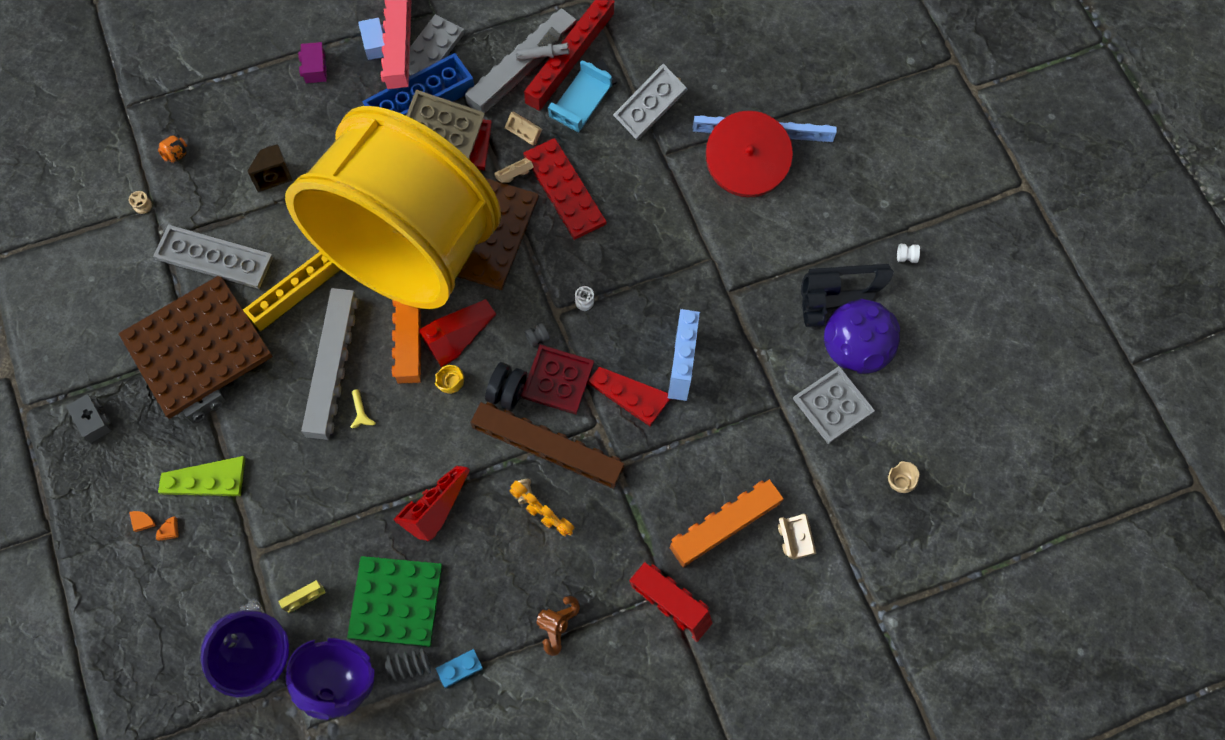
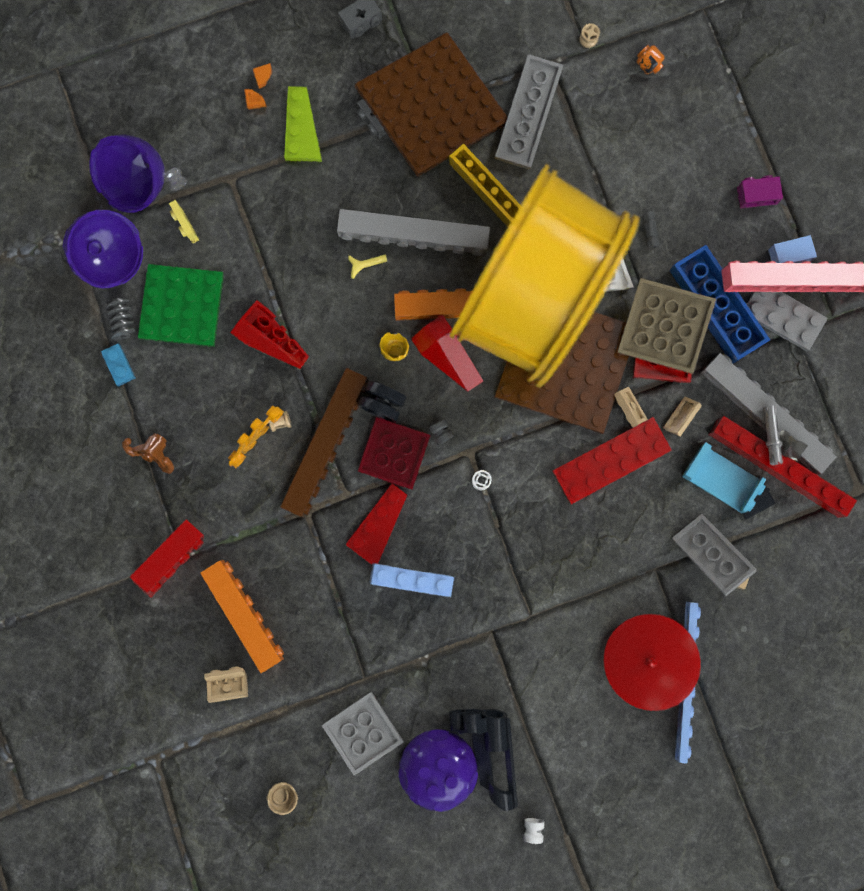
camera: 95 degrees right, 15 degrees up
dark brown slope [248,144,293,192] -> none

